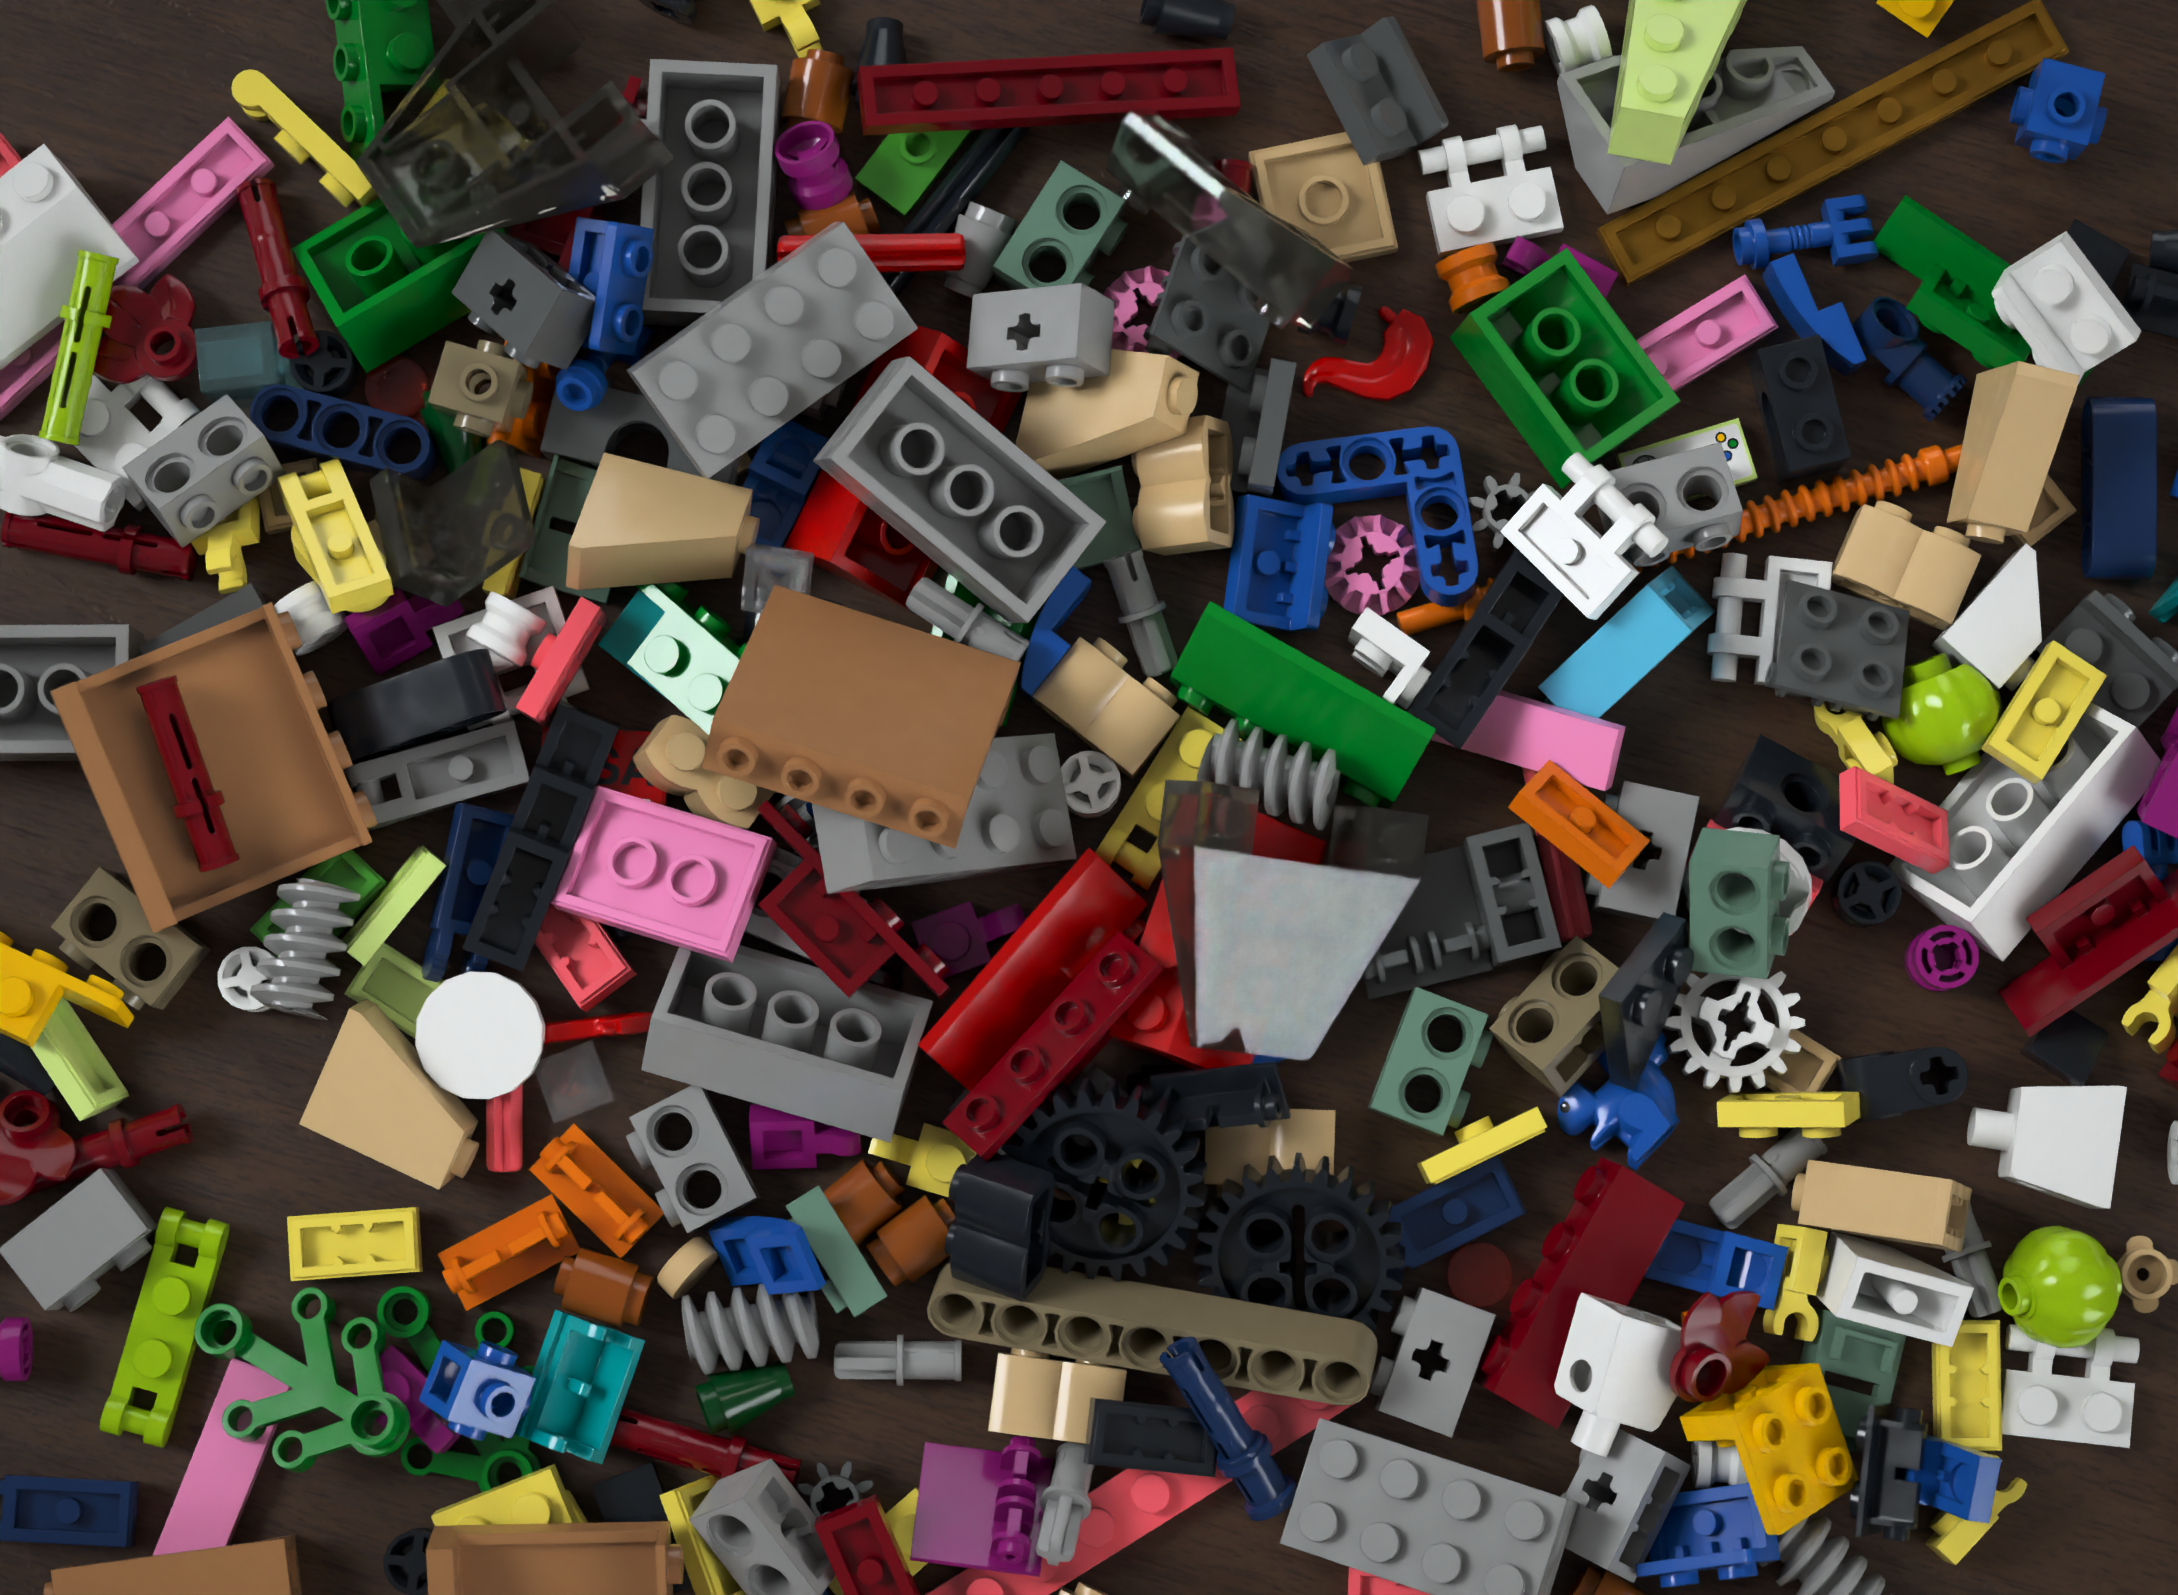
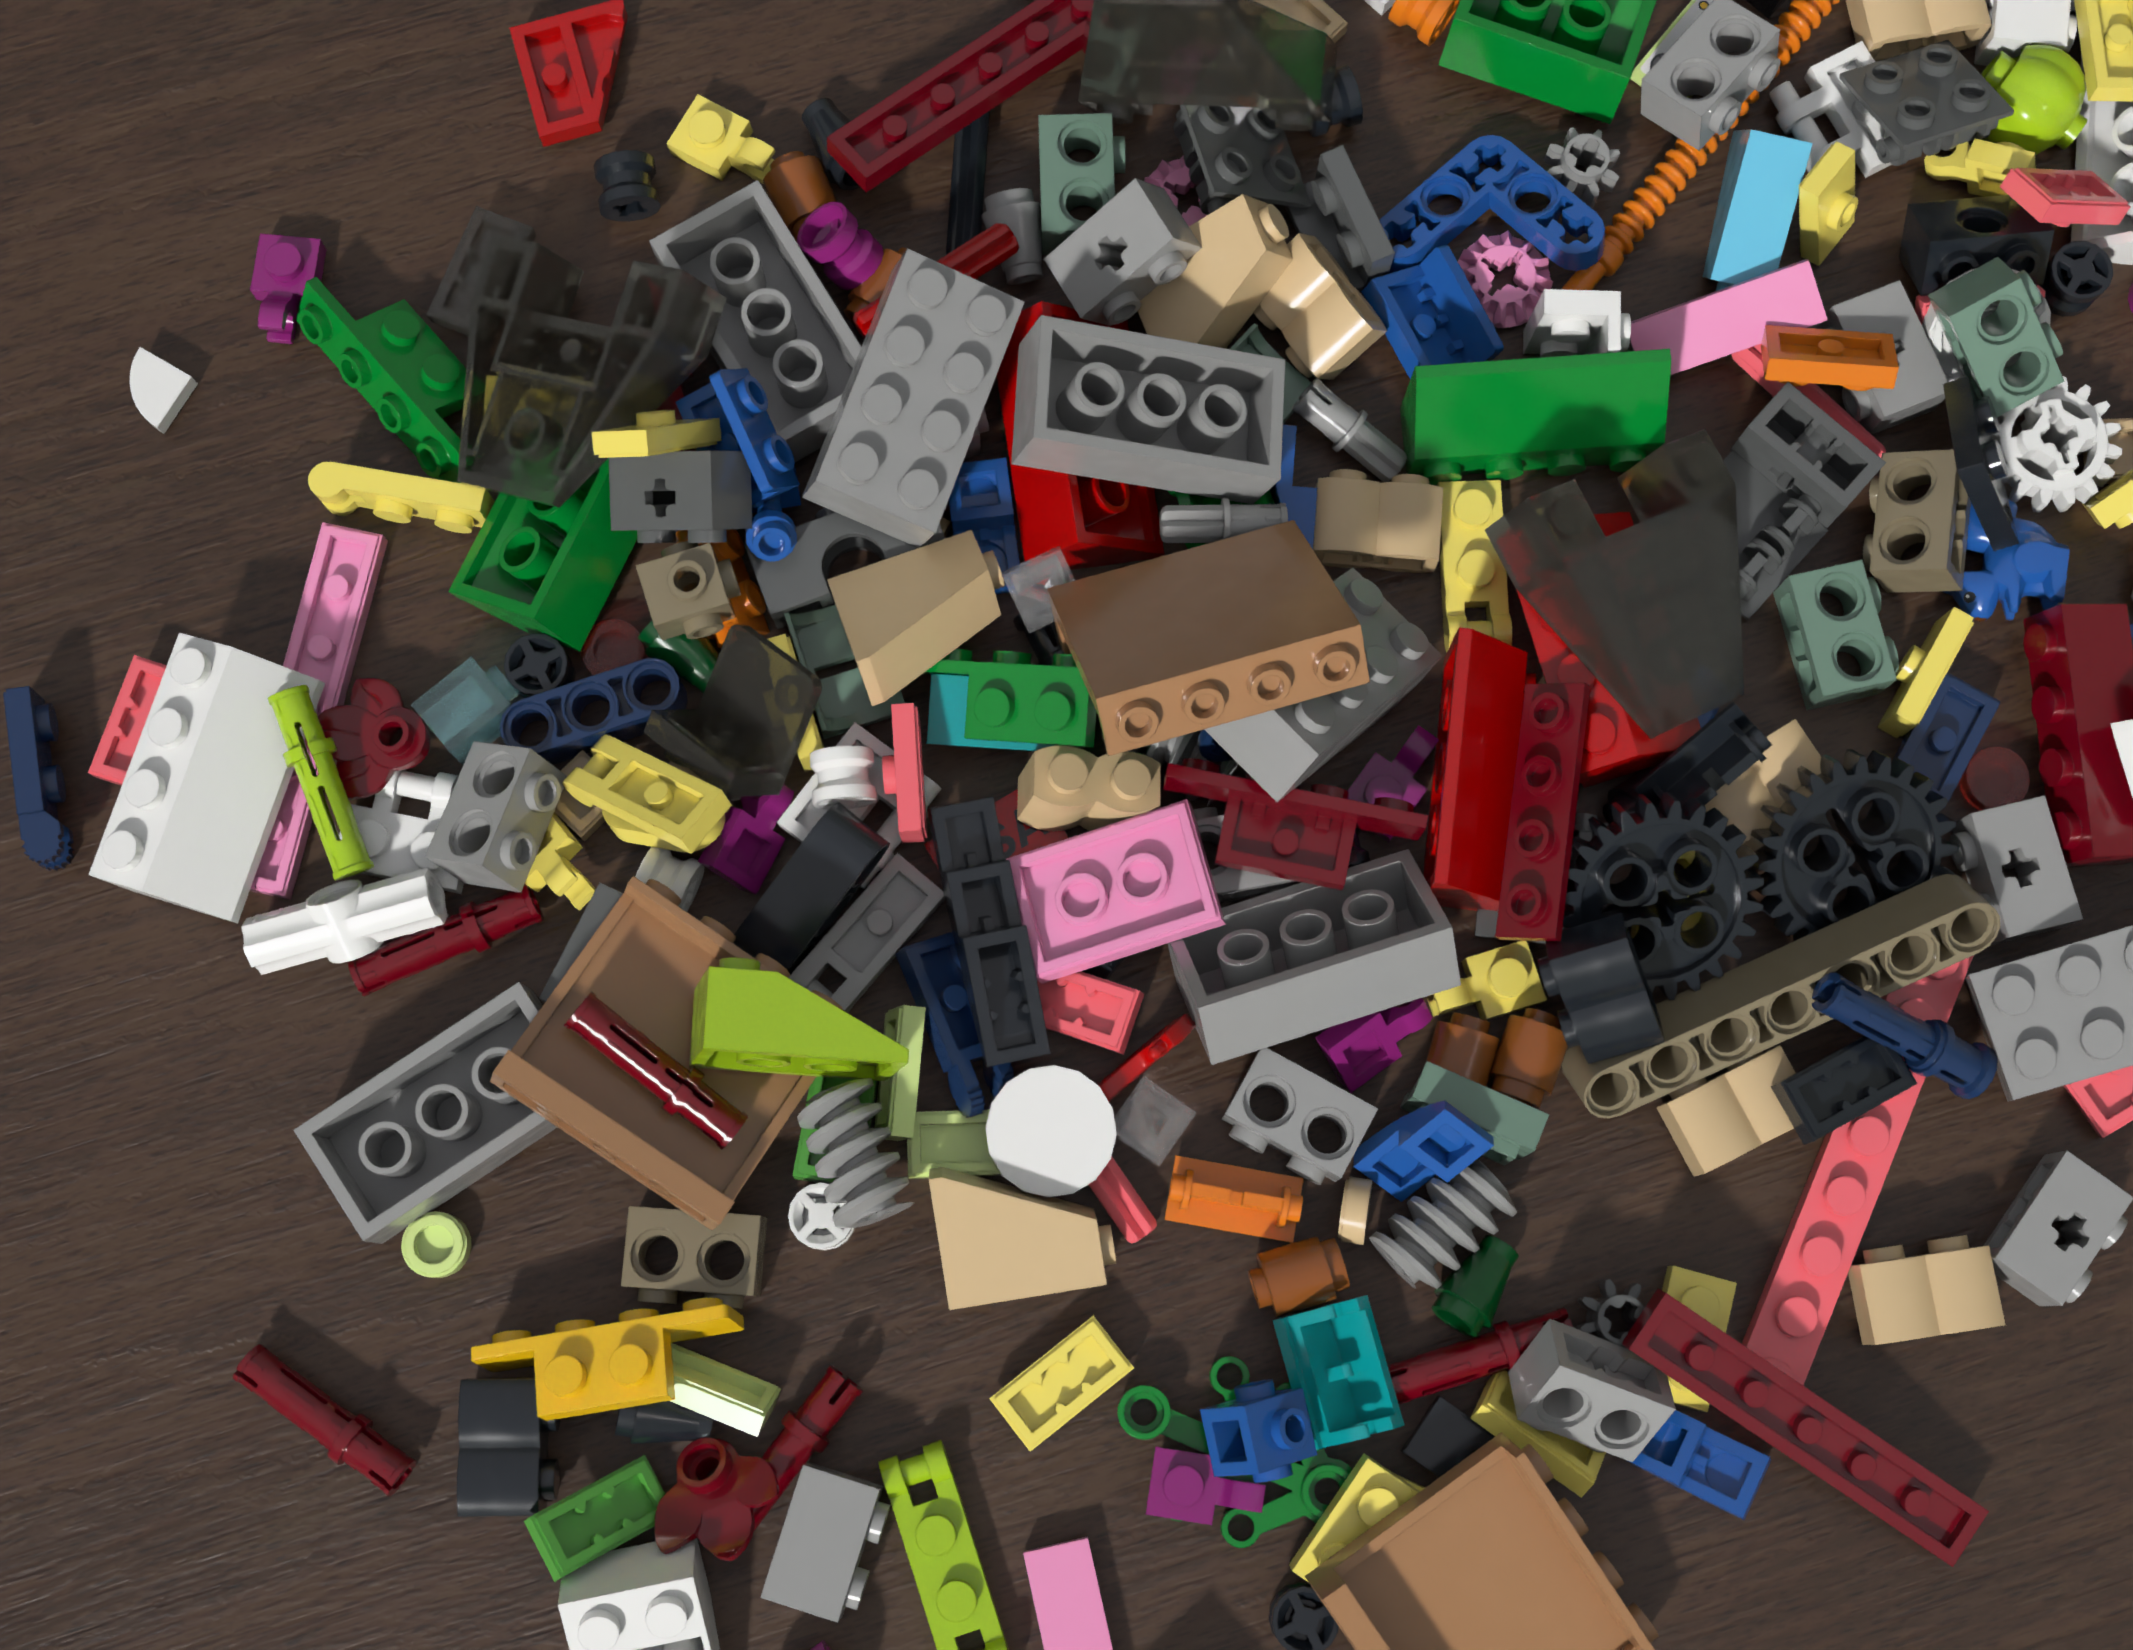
camera: 35 degrees left, 5 degrees down
green plant [194,1287,410,1473] -> none
dark red pin [236,178,319,359] -> none
orange hinge [437,1194,580,1311] -> none
light grey axle [834,1335,962,1386] -> none
bright green plate [855,130,975,220] -> none
magenta hinge [910,1436,1053,1577] -> none
light grey axle [1035,1442,1095,1566] -> none
white wheel [1061,751,1121,819] -> none
light grey piece [1196,719,1340,830] -> none
red piece [1301,306,1434,402] -> none
black slope [1407,548,1564,749] -> none
white plate [1500,452,1669,620] -> none
none -> light yellow plate [592,410,722,458]
none -> lime slope [689,957,909,1081]
none -> light yellow plate [1799,141,1858,266]

